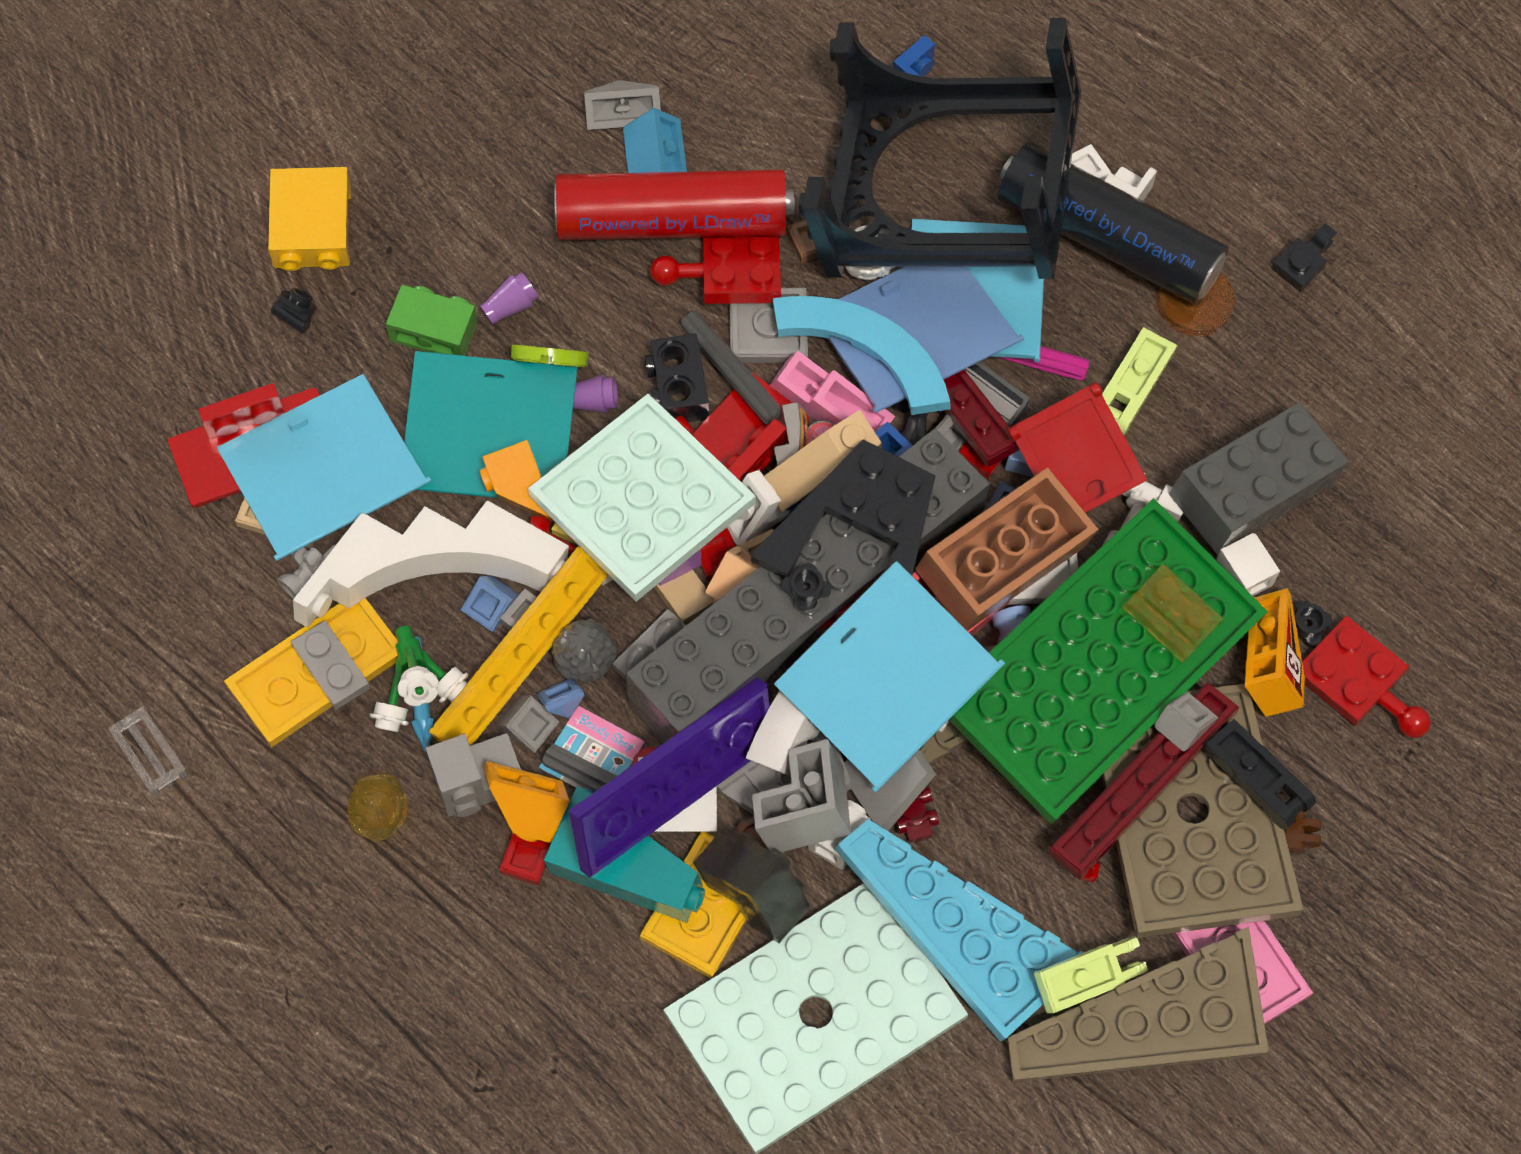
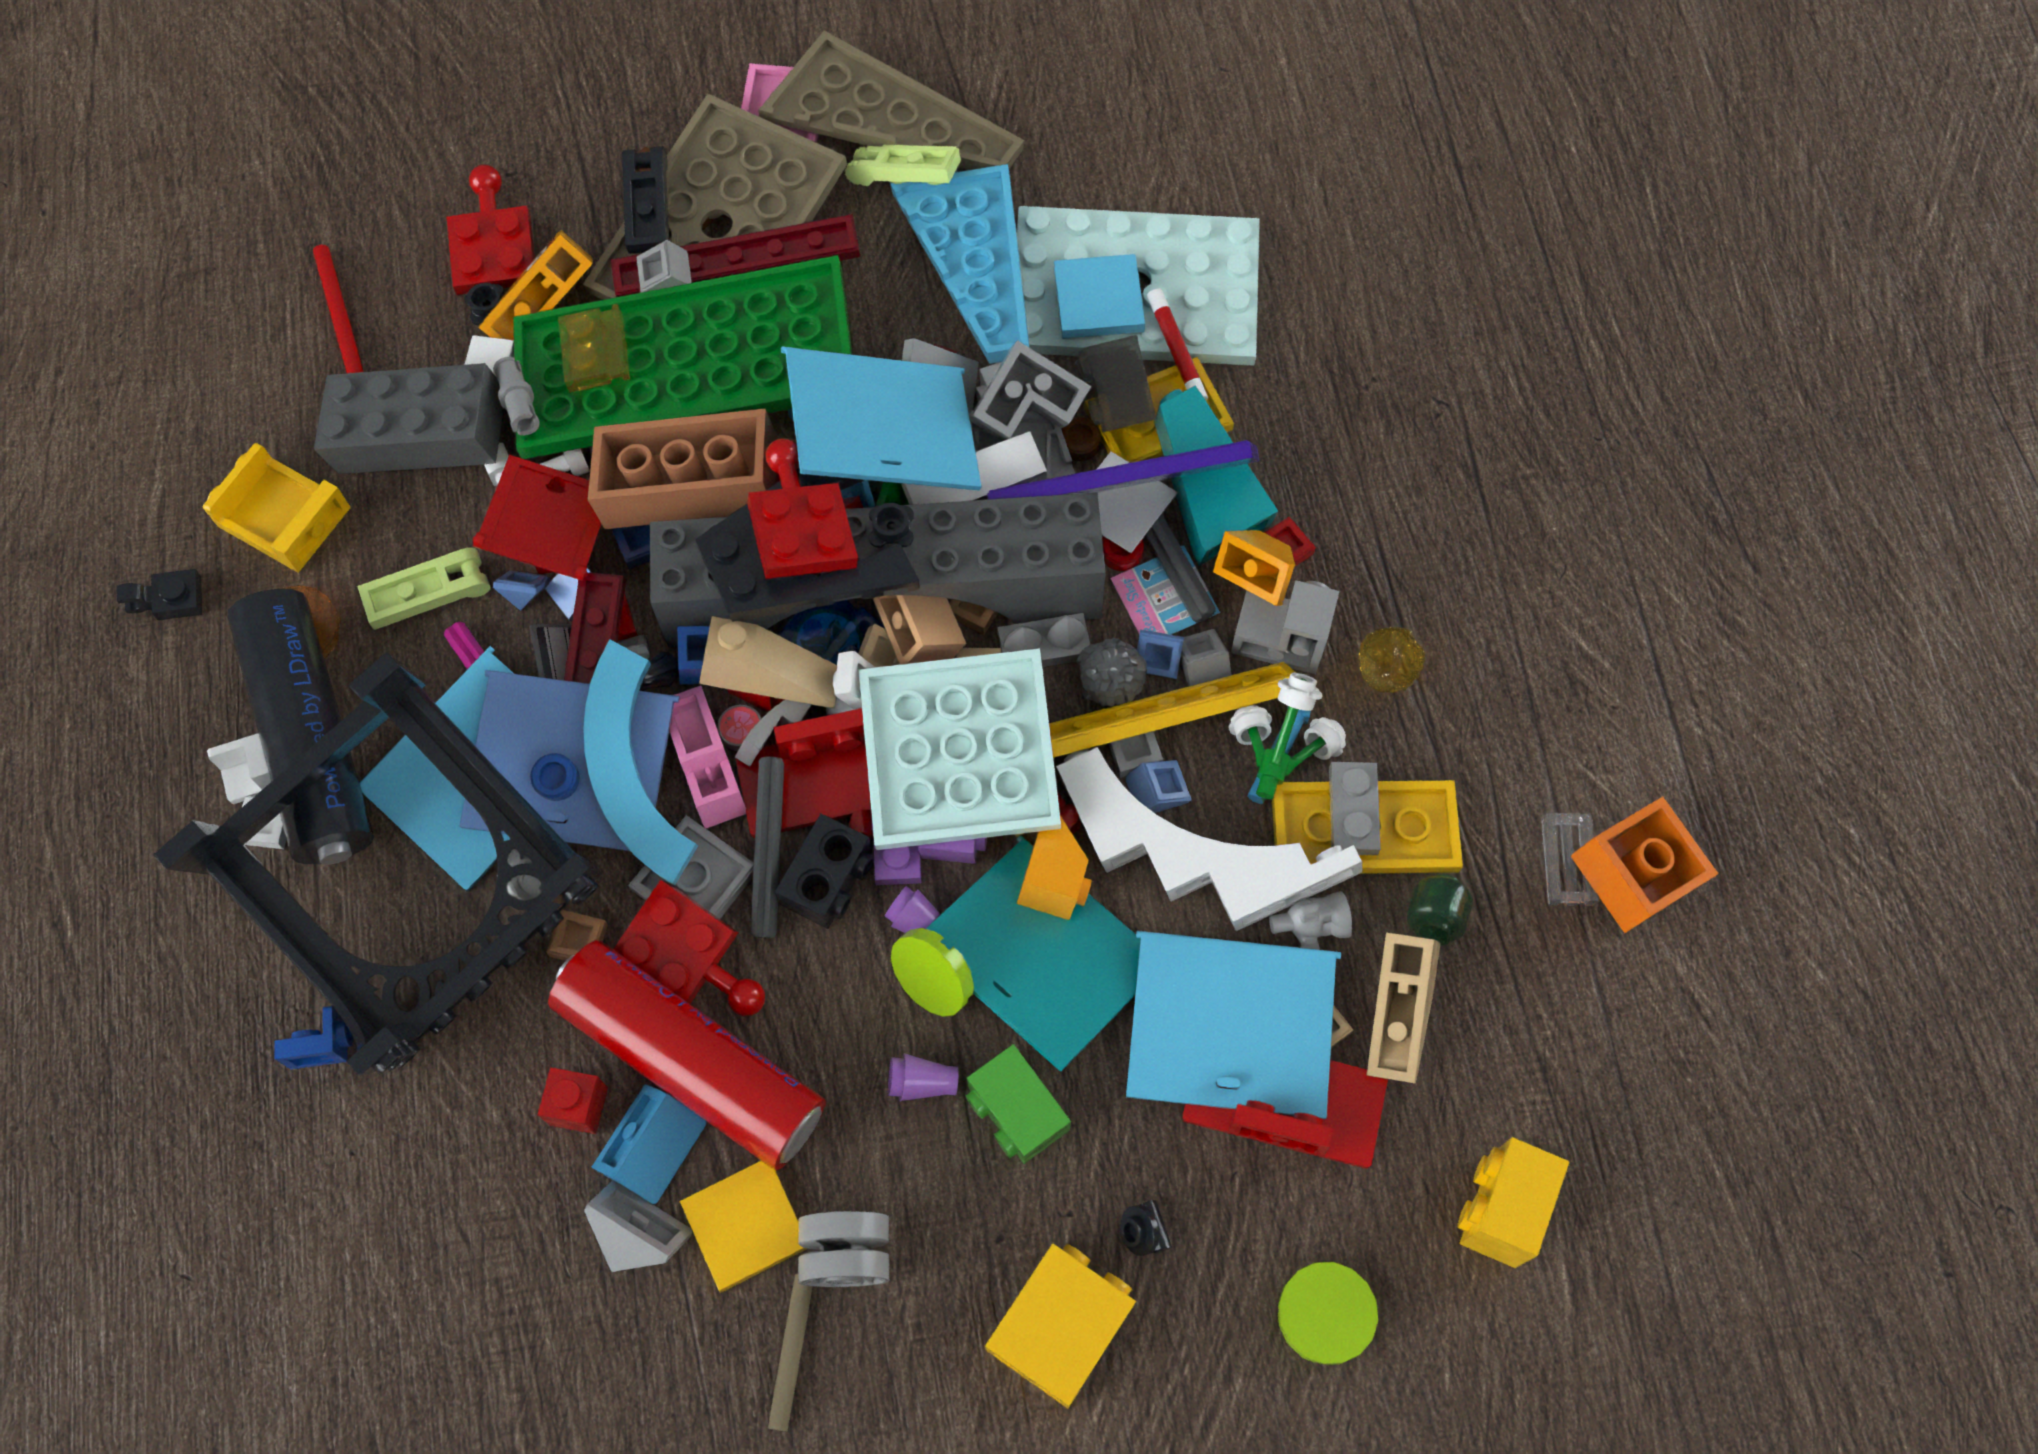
camera: 140 degrees left, 0 degrees up
none -> yellow panel [203,443,351,573]
none -> red bar [313,245,364,373]
none -> light grey pin [493,357,540,435]
none -> blue tile [530,753,580,801]
none -> red brick [537,1067,608,1134]
none -> yellow tile [680,1161,807,1293]
none -> red plate [747,438,858,579]
none -> dark tan bar [768,1274,813,1432]
none -> light grey wheel [798,1211,889,1287]
none -> medium azure tile [1054,254,1145,339]
none -> red bar [1147,288,1208,400]
none -> lime tile [1278,1262,1378,1365]
none -> tan slope [1367,933,1440,1083]
none -> clear green head [1407,874,1473,945]
none -> yellow brick [1457,1137,1570,1268]
none -> orange brick [1571,796,1718,933]

